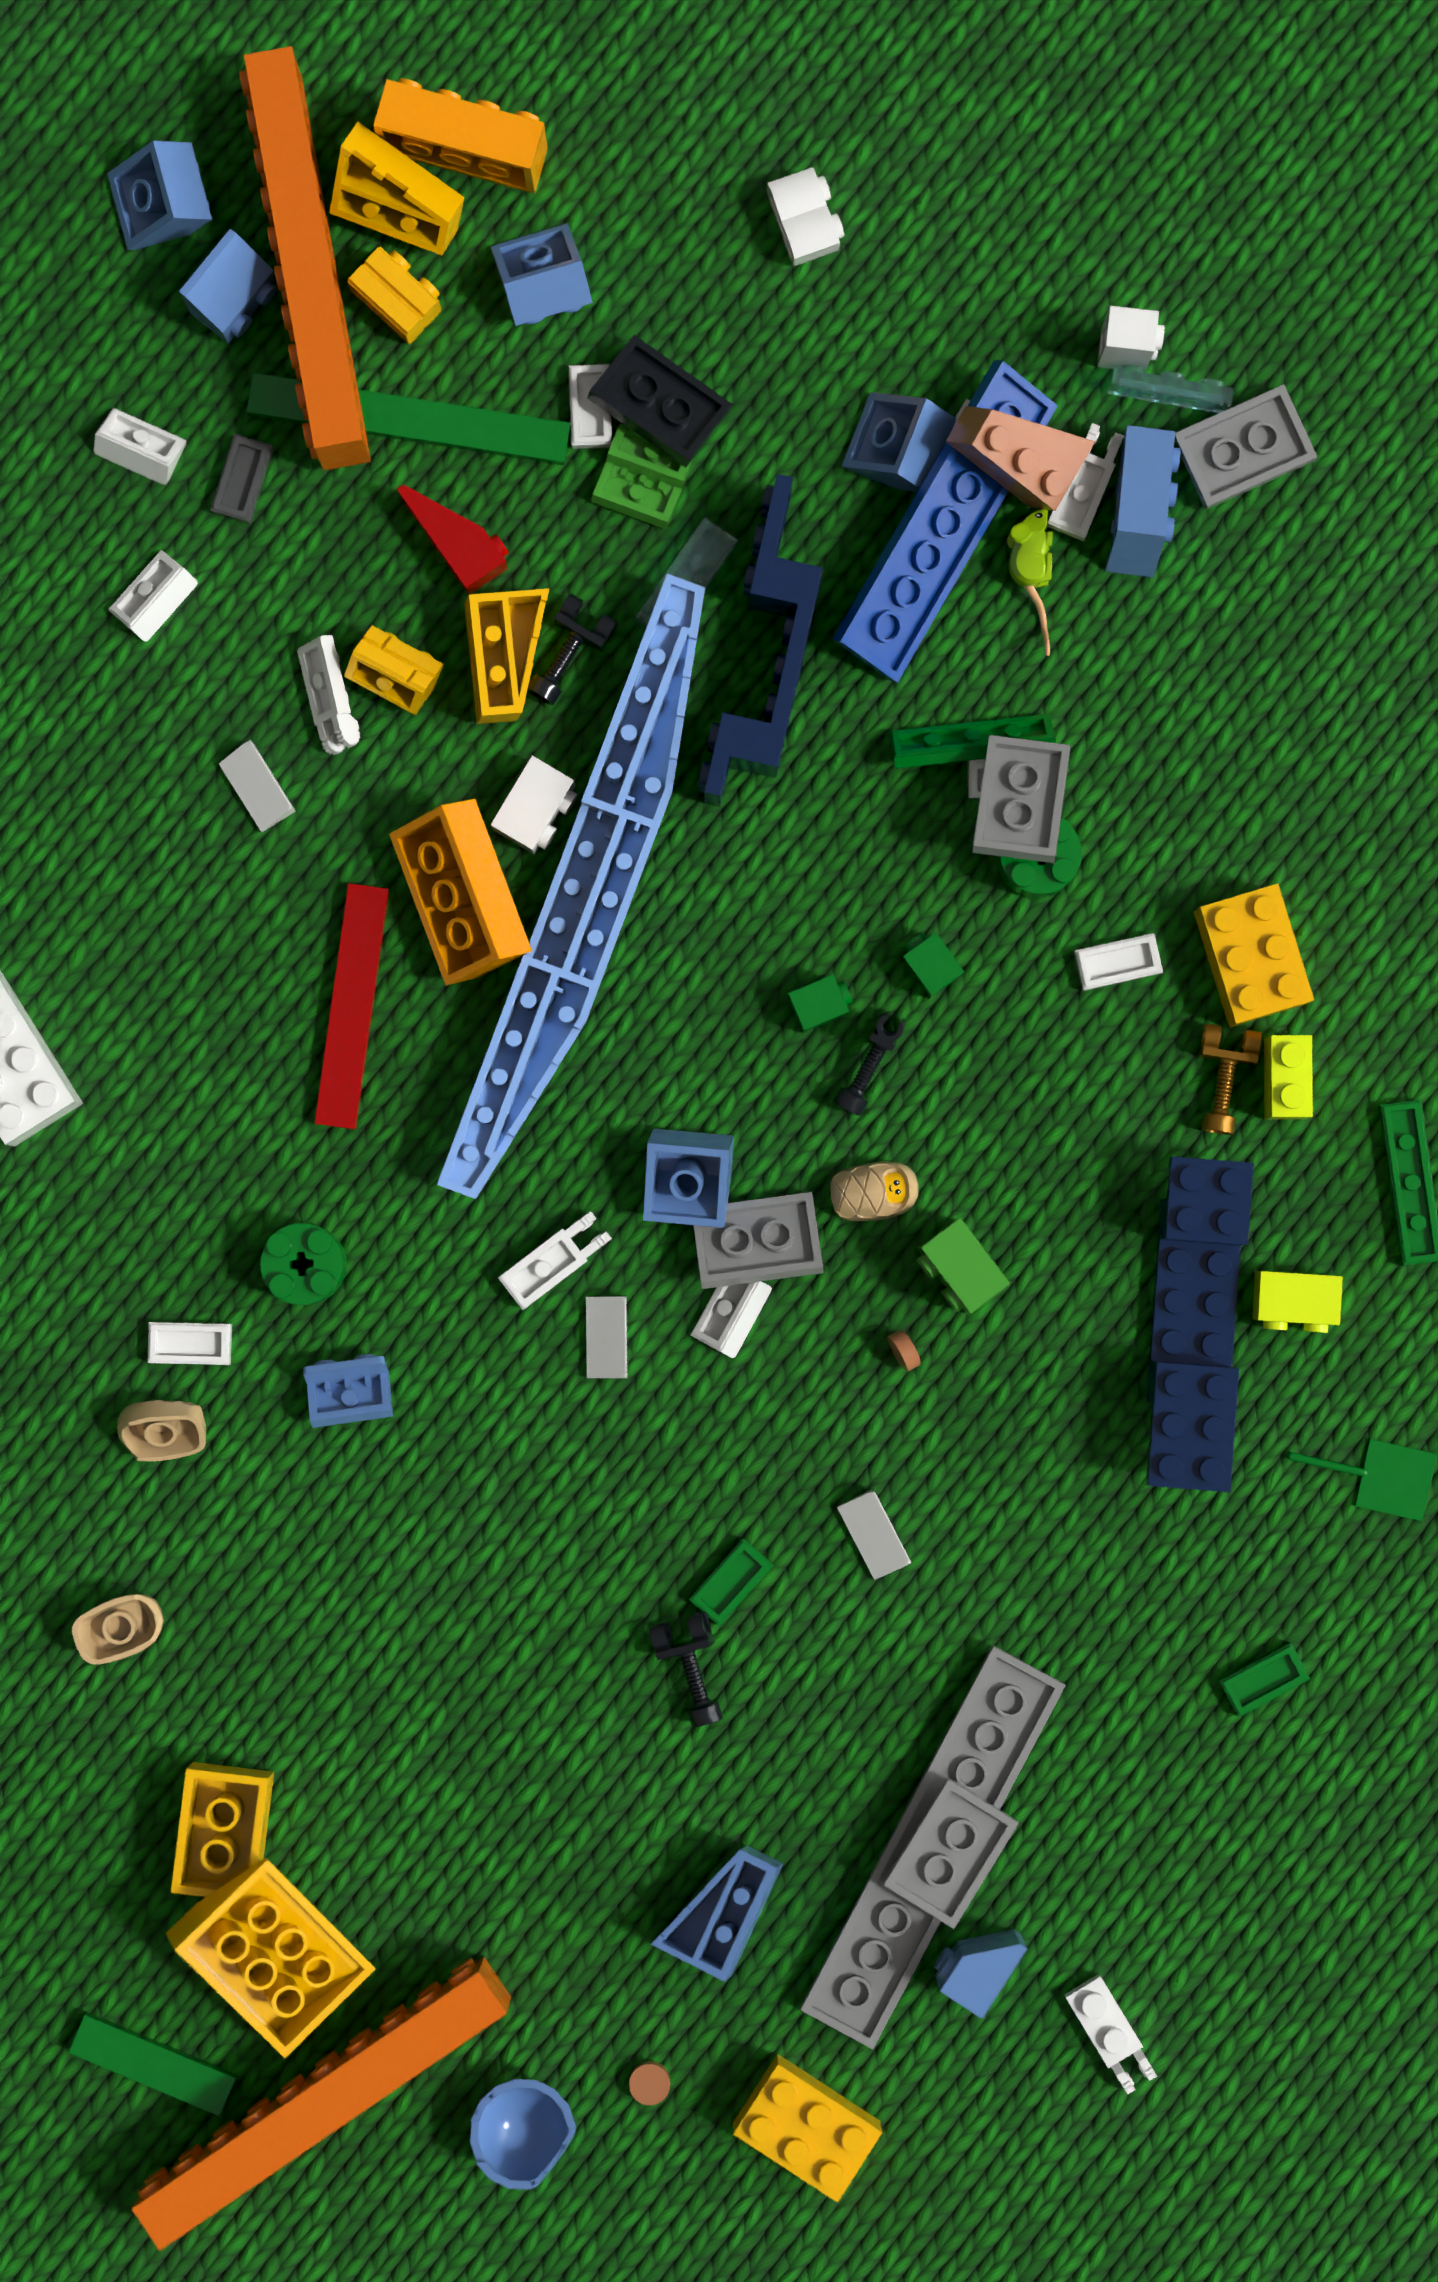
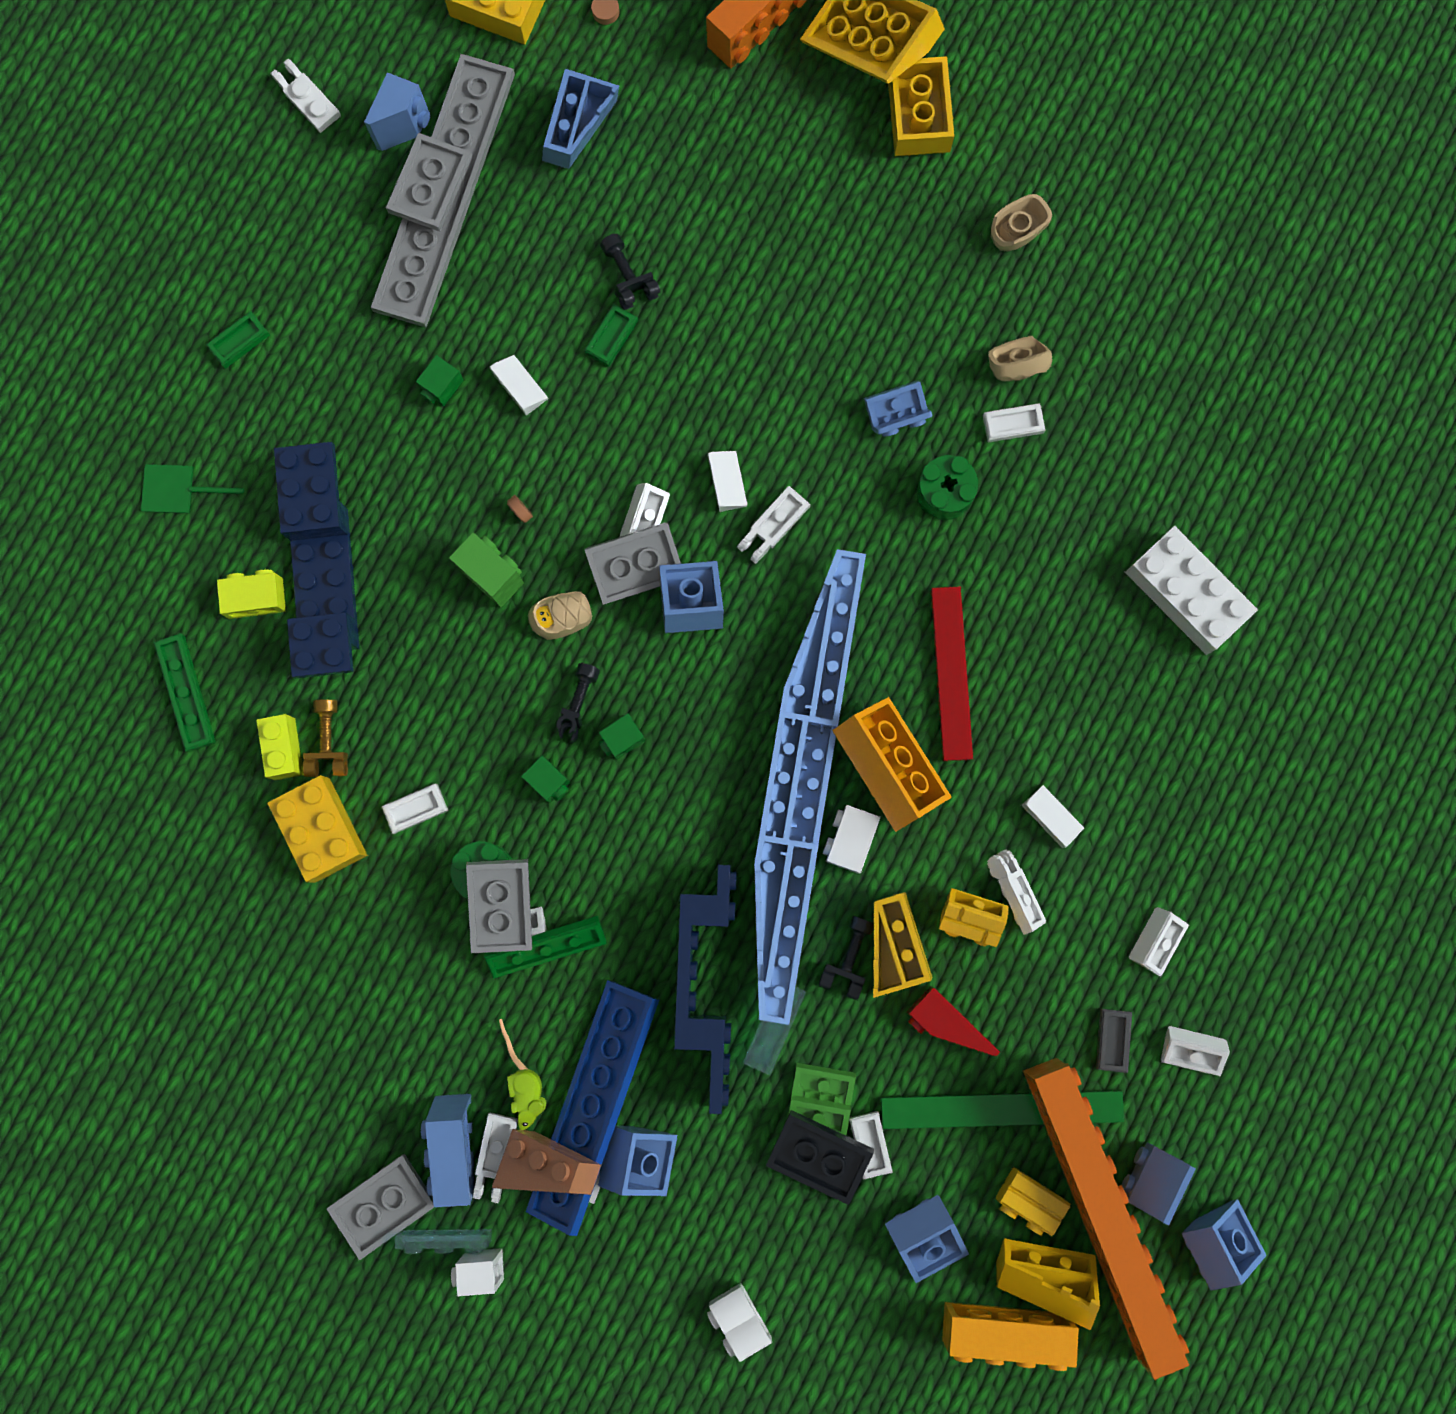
camera: 175 degrees right, 5 degrees down
none -> green brick [416,355,464,407]

